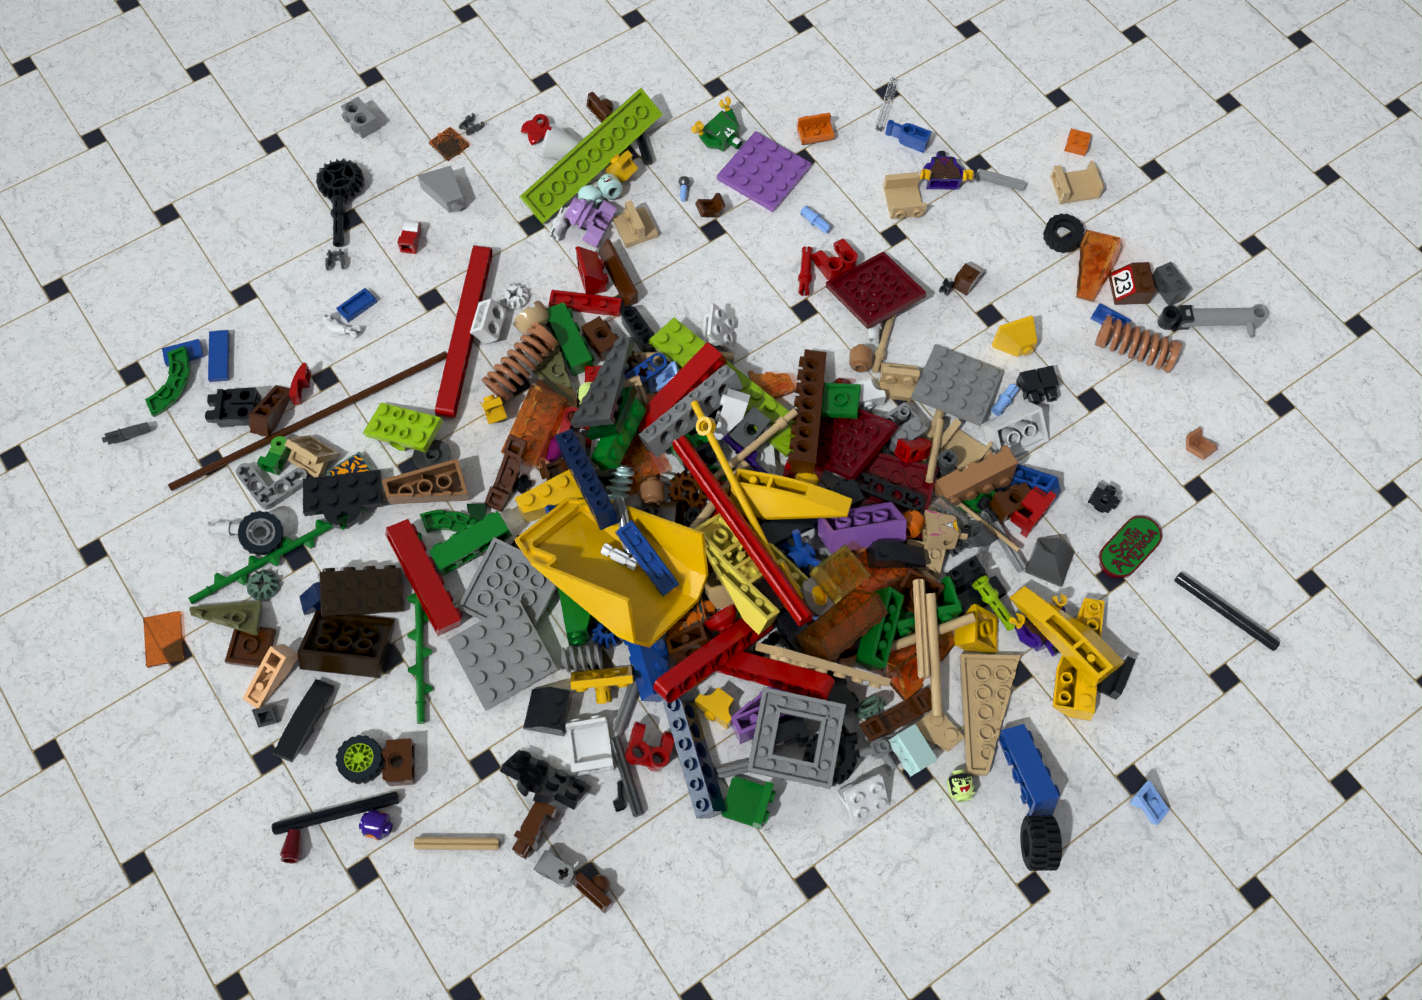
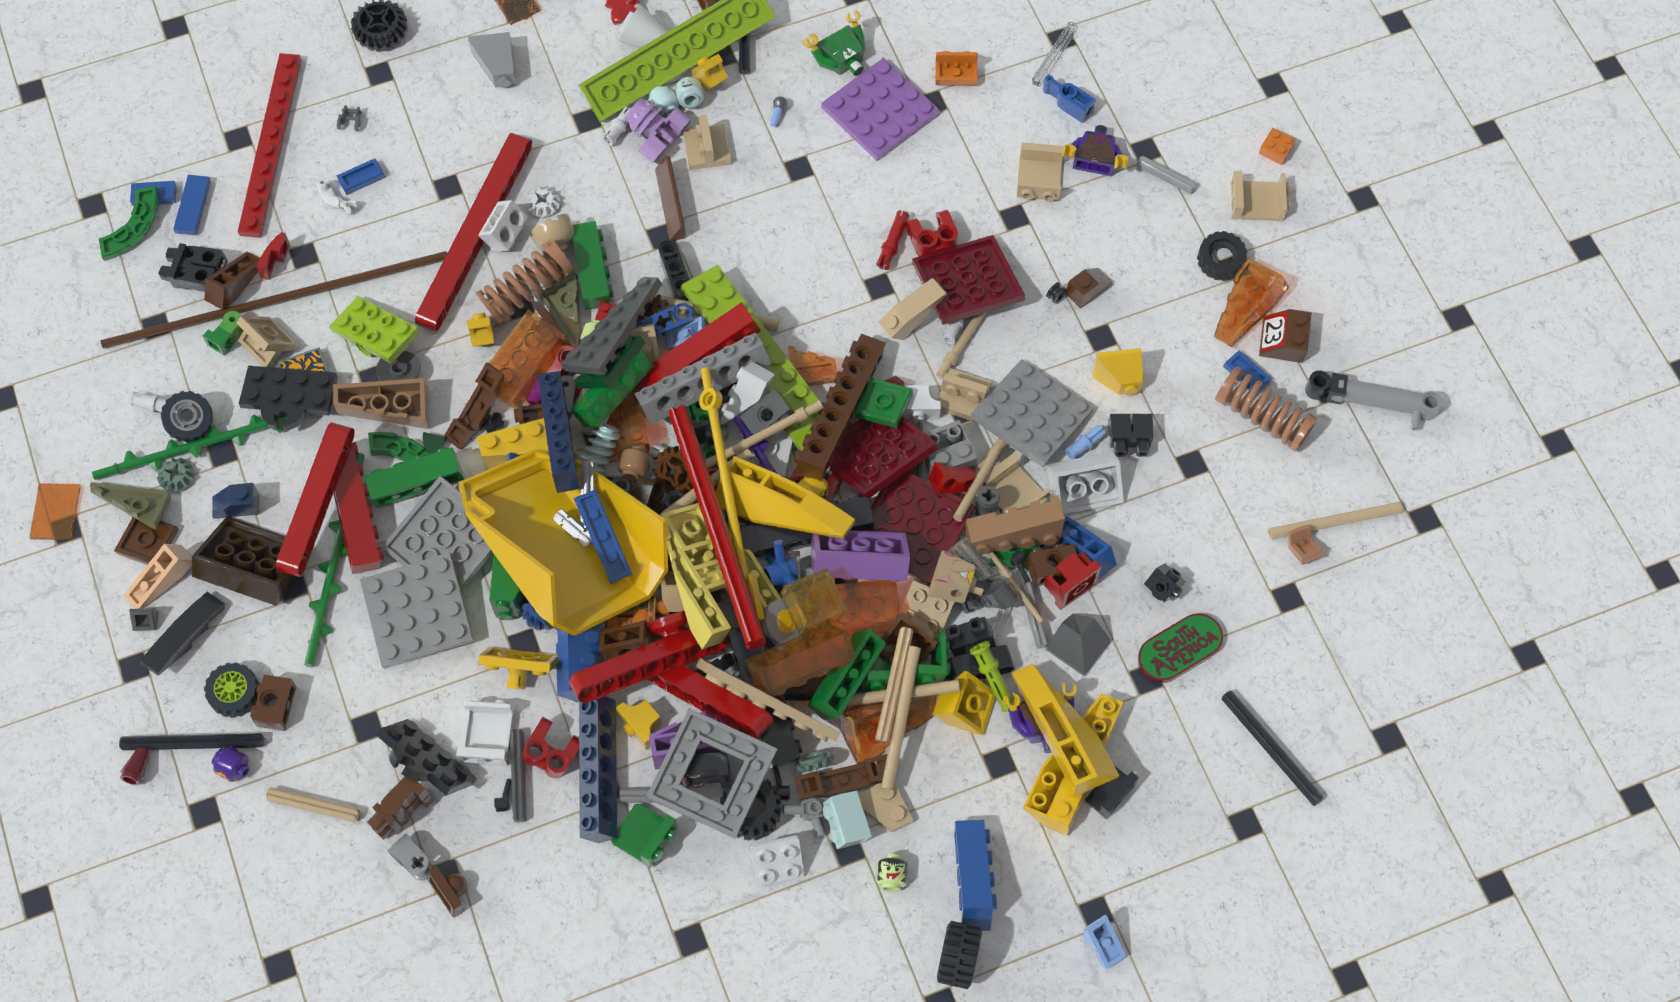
camera: 15 degrees right, 0 degrees up
dark grey piece [102,422,151,445] -> none
light grey beam [236,463,309,510] -> none
dark brown bracket [318,565,404,617] -> none
black pin [330,195,347,247] -> none
red leg [397,220,421,254] -> none
black slope [523,687,572,736] -> none
red tile [548,290,622,317] -> none
light grey piece [561,644,603,672] -> none
red slope [575,246,609,295] -> none
reddish brown brick [581,316,619,362] -> none
light grey axle [613,675,638,734] -> none
reddish brown bracket [695,193,726,217] -> none
white bracket [702,303,734,351] -> none
light blue axle [800,205,831,233] -> none
medium nougat head [849,344,873,372] -> none
black beam [855,472,924,511] -> none
black slope [866,541,926,569] -> none
orange head [902,510,925,538] -> none
tan wing [959,654,1021,776] -> none
dark grey brick [1152,262,1191,306] -> none
none -> red plate [238,53,302,238]
none -> red beam [276,422,355,577]
none -> tan slope [879,278,947,340]
none -> tan piece [1268,502,1403,539]

